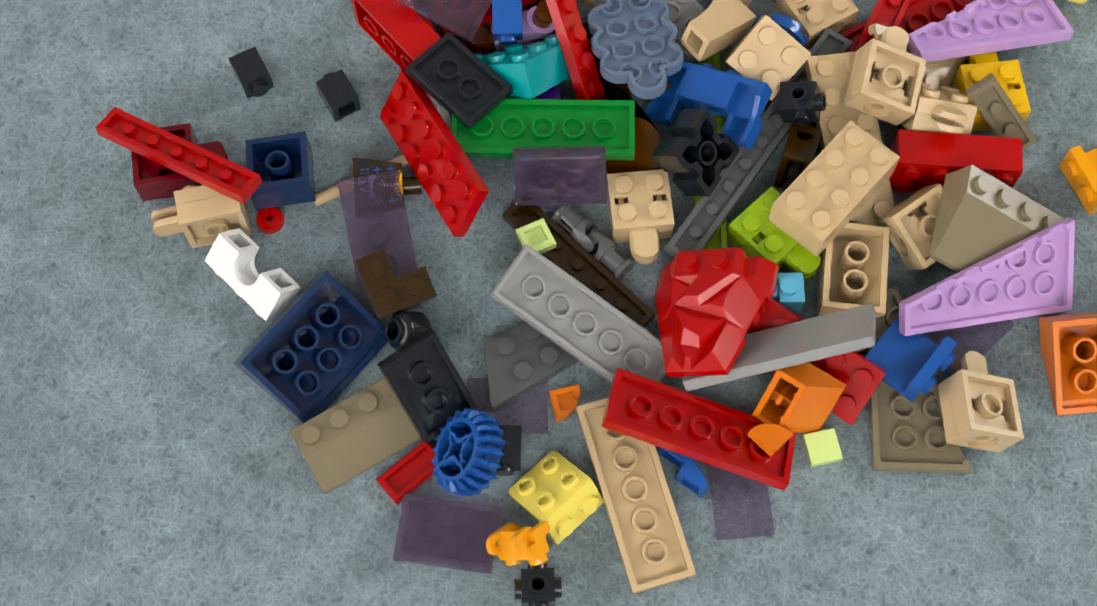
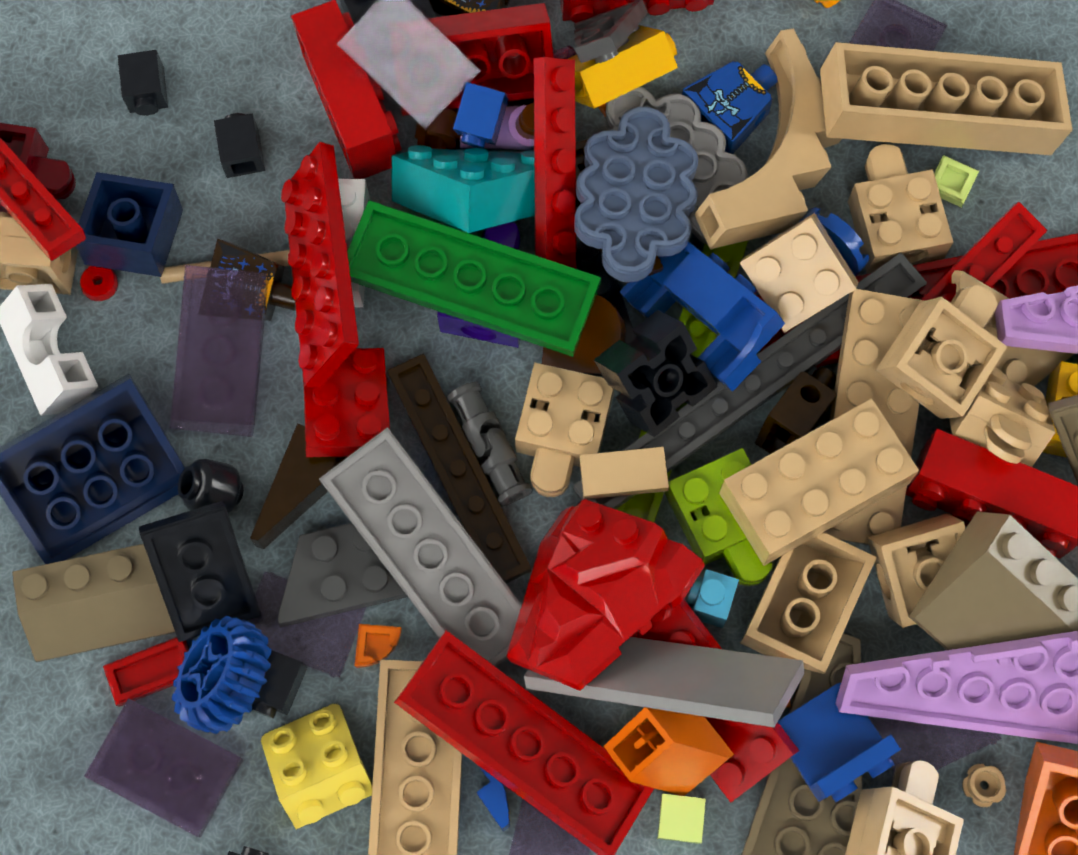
camera: 20 degrees right, 5 degrees up
dark brown brick [354,249,437,320] -> none
black tile [406,32,513,130] -> none
light orange piece [486,521,550,566] -> none
clear purple plate [512,146,607,205] -> none
yellowish green tile [516,218,556,254] -> none
orange tile [747,423,794,457] -> none
black brick [777,79,826,125] -> none
none -> dark brown slope [250,424,347,549]
none -> red plate [303,348,390,457]
none -> tan tile [579,447,669,499]
none -> tan plate [962,764,1006,807]

